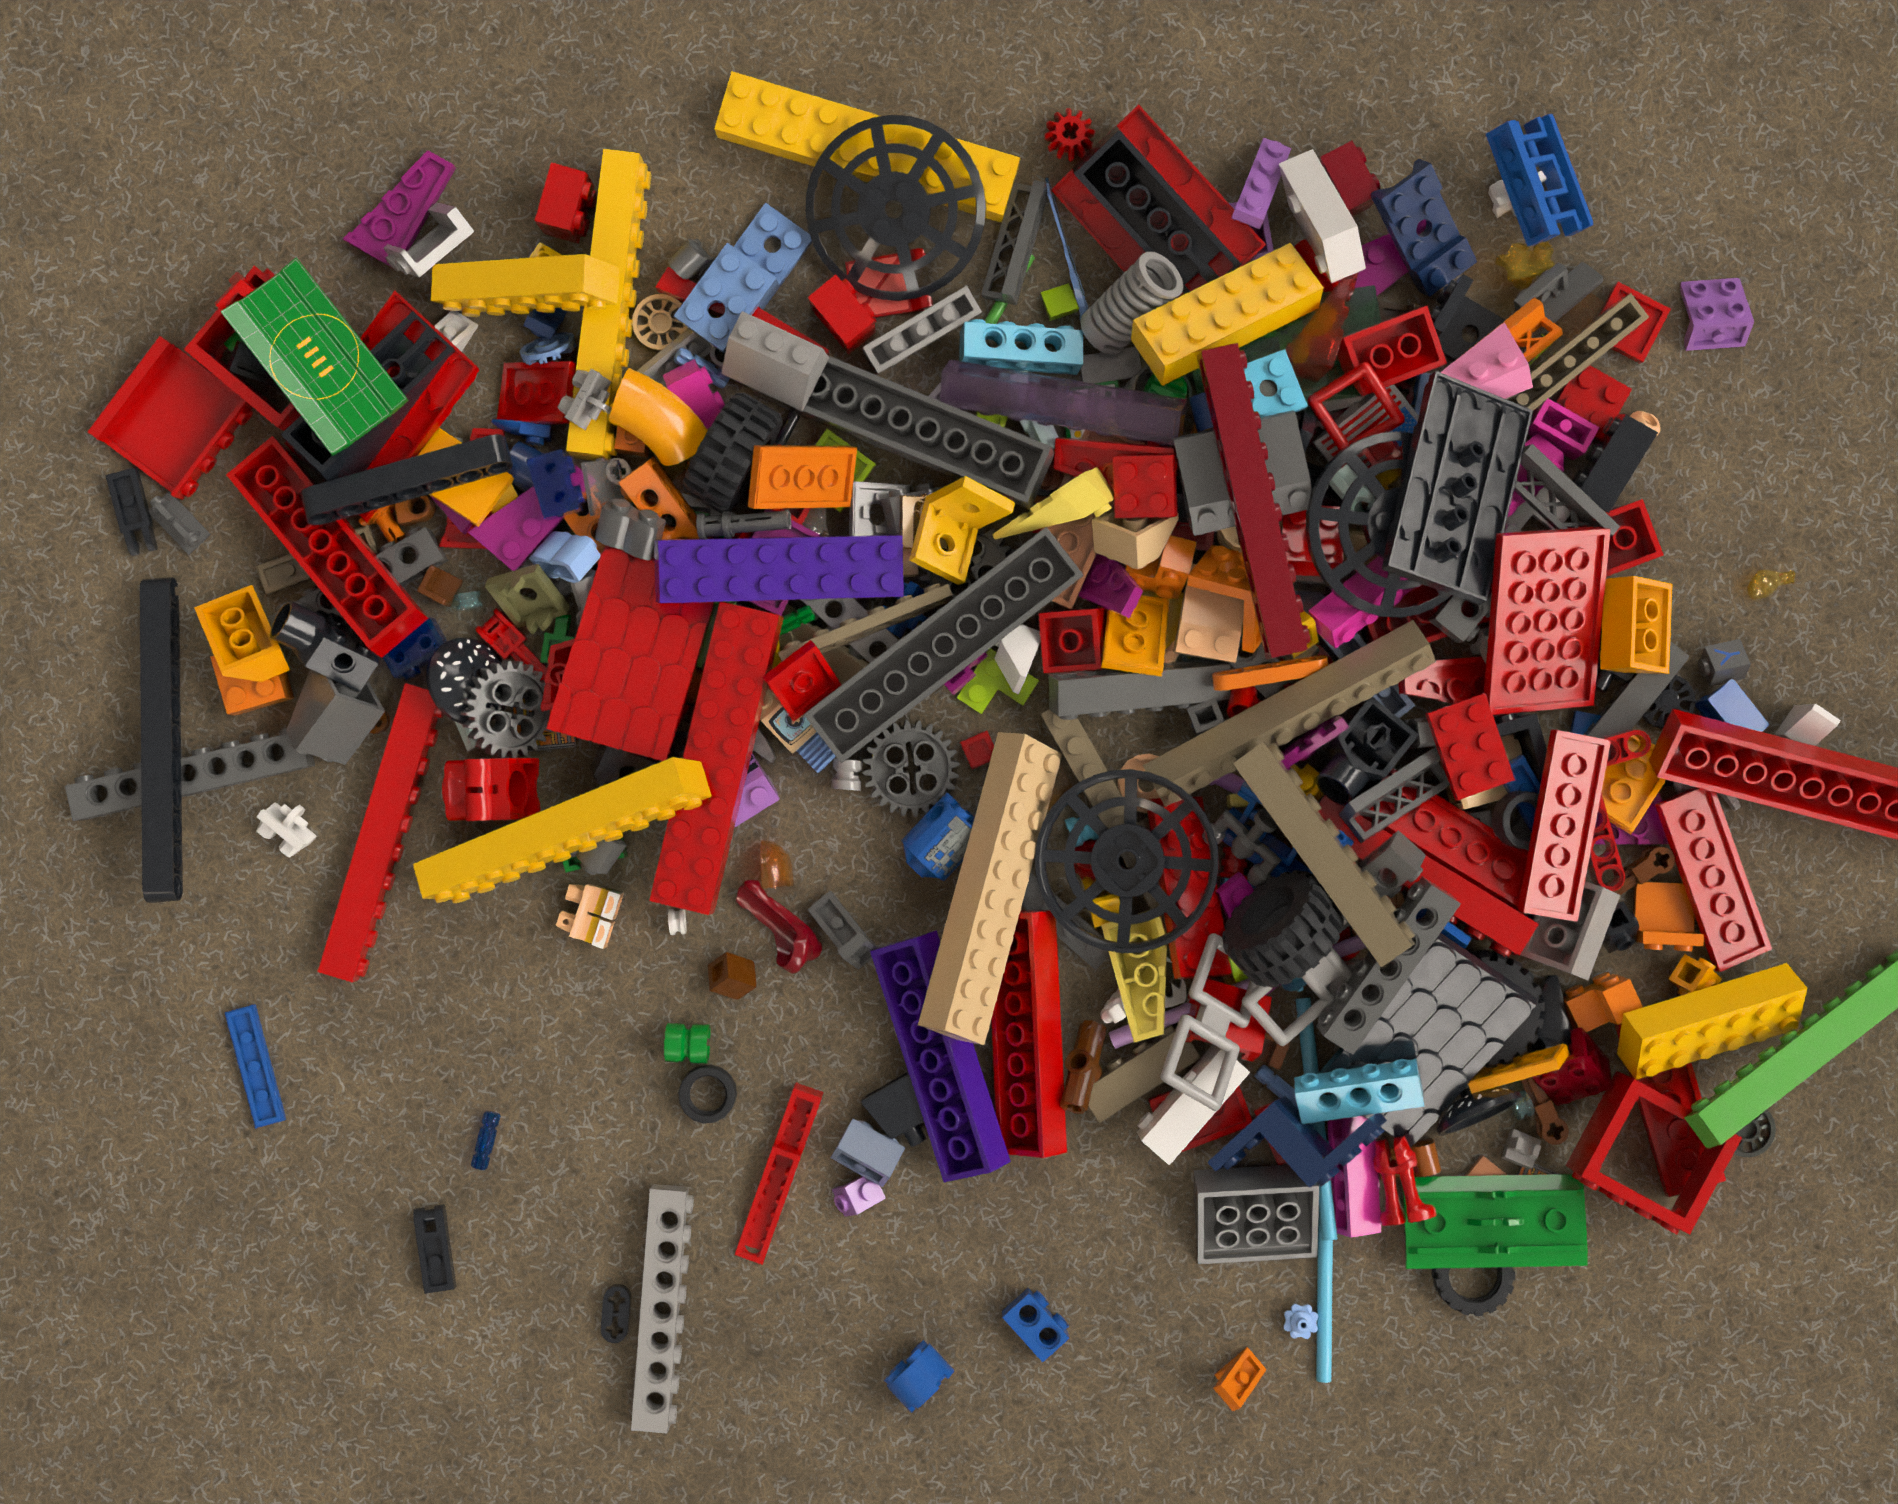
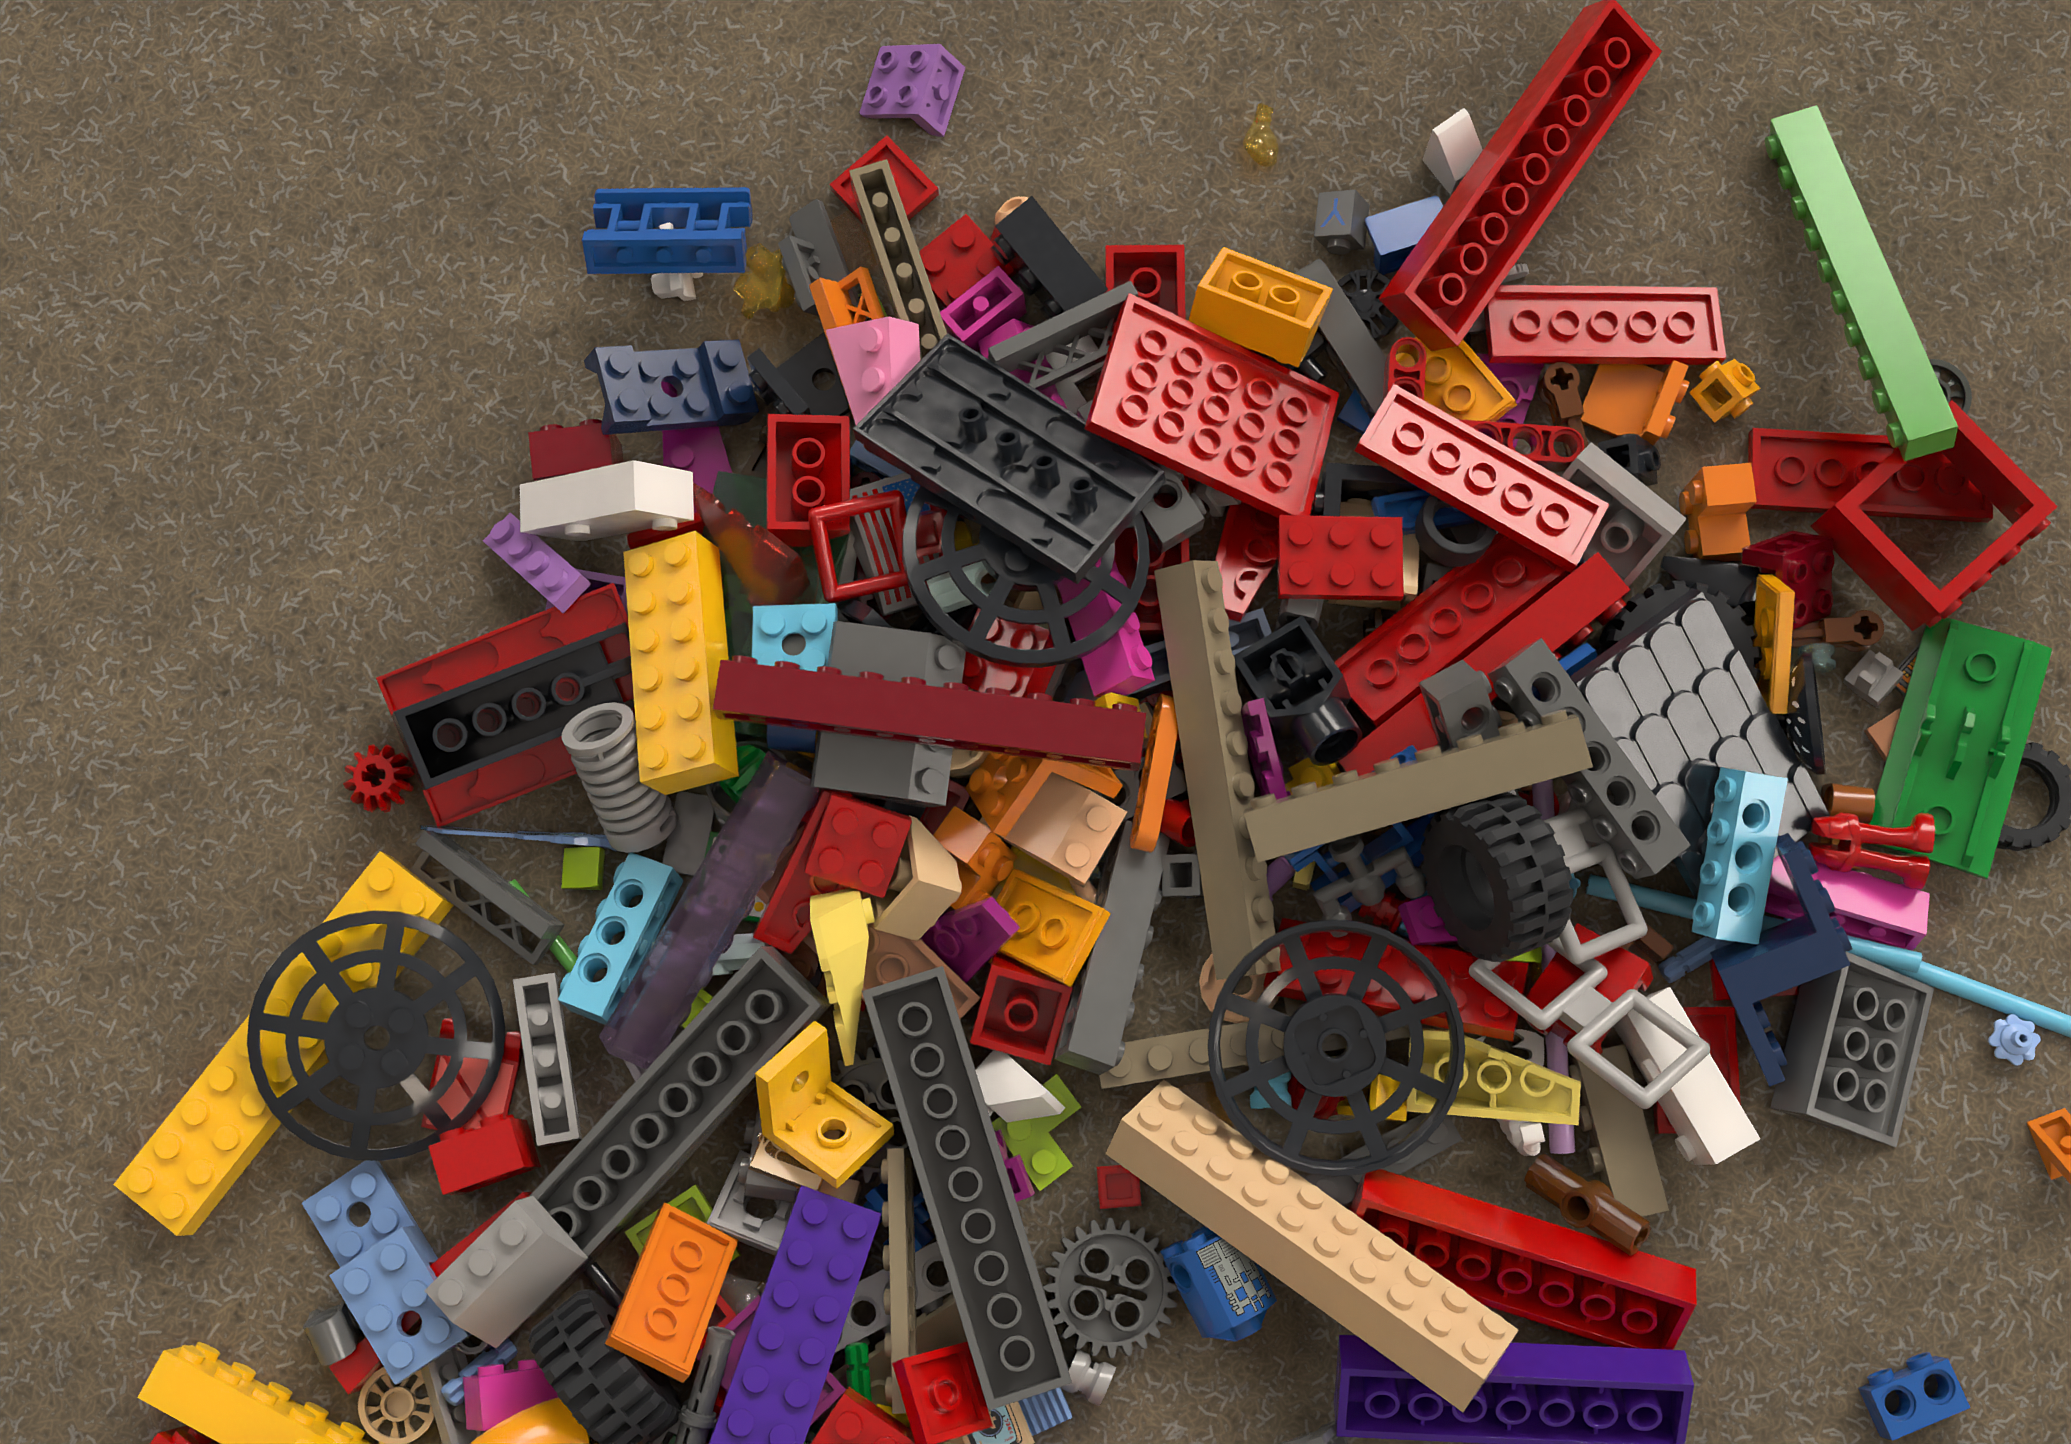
camera: 65 degrees left, 10 degrees down
dark grey fence [1338,747,1450,843] -> none
yellow brick [1617,963,1807,1080] -> none

